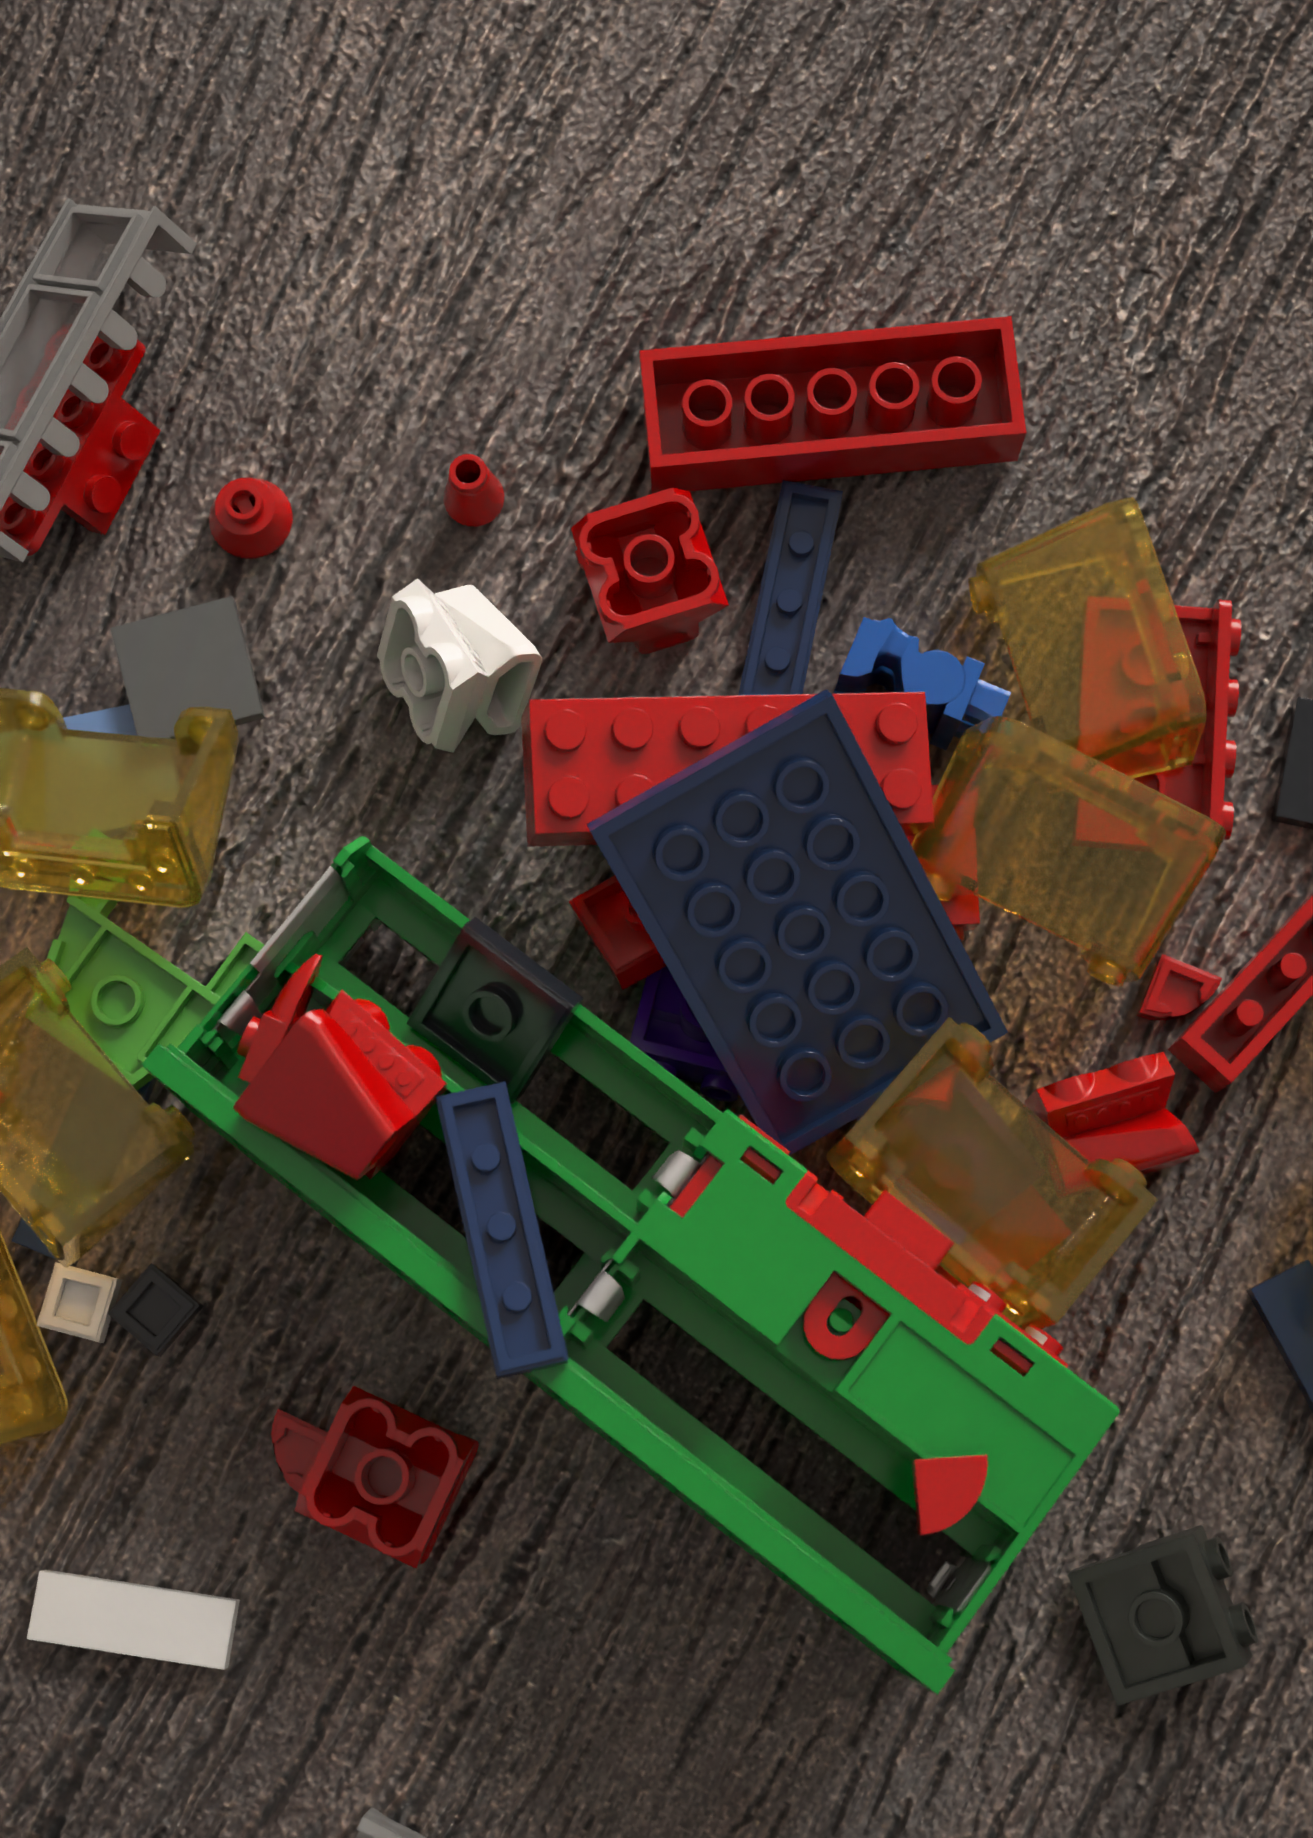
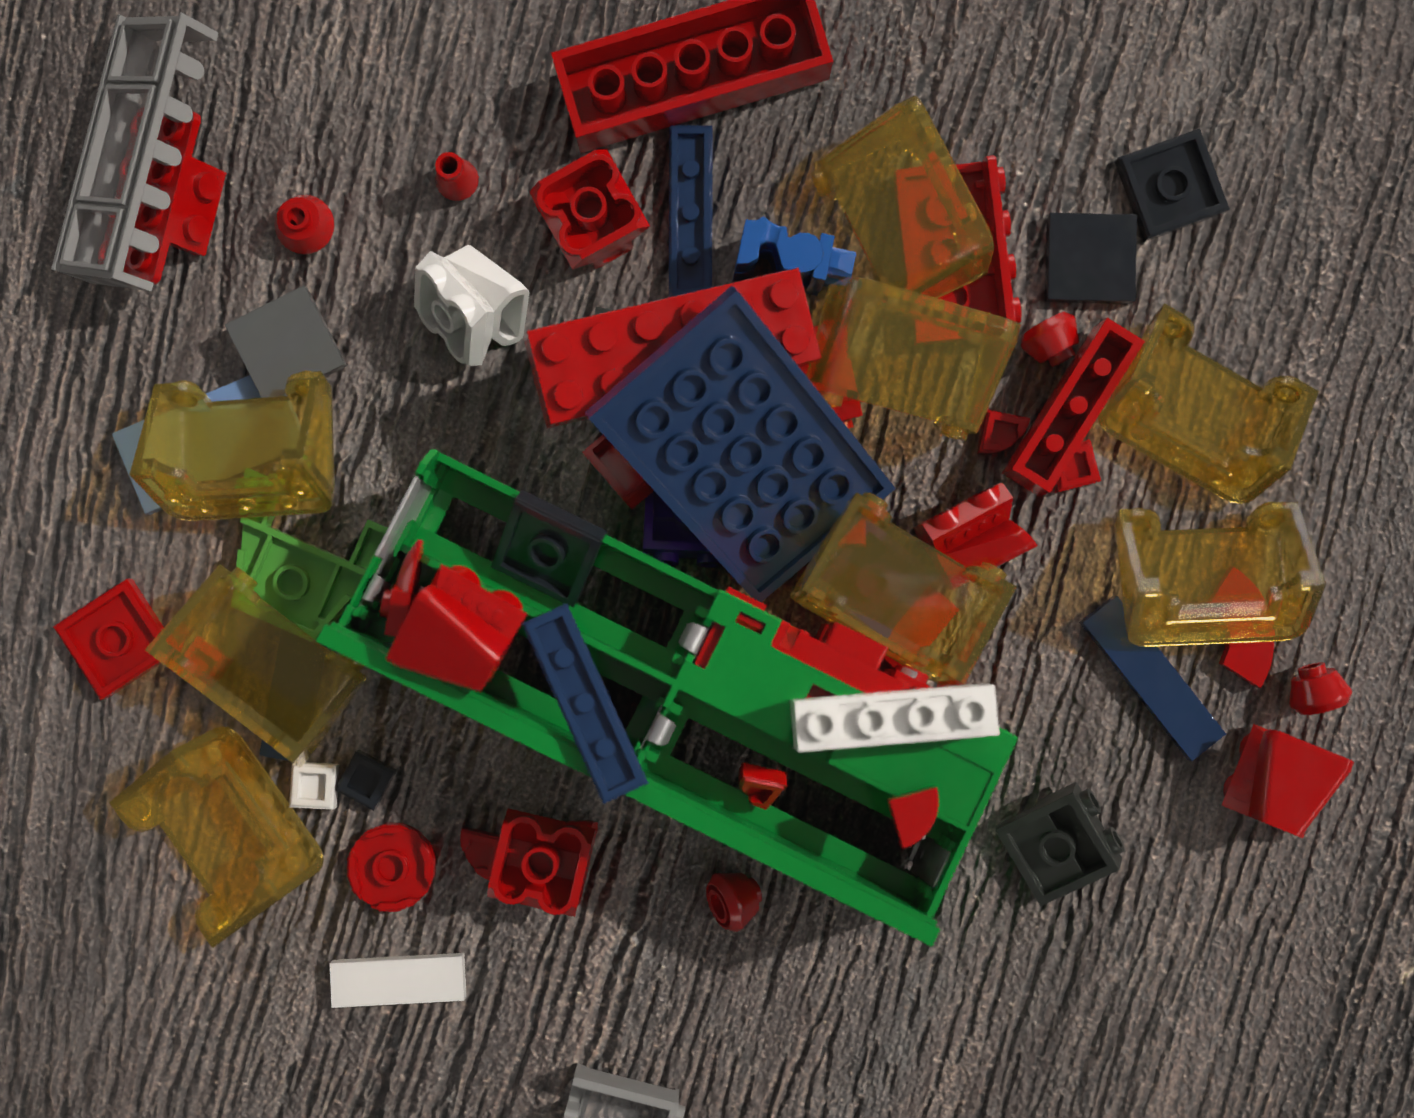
camera: 20 degrees left, 10 degrees up
none -> red tile [347,822,436,912]
none -> red cone [706,873,762,932]
none -> red tile [739,762,787,810]
none -> white brick [790,684,999,752]
none -> red cone [1020,311,1079,368]
none -> red tile [1054,439,1101,493]

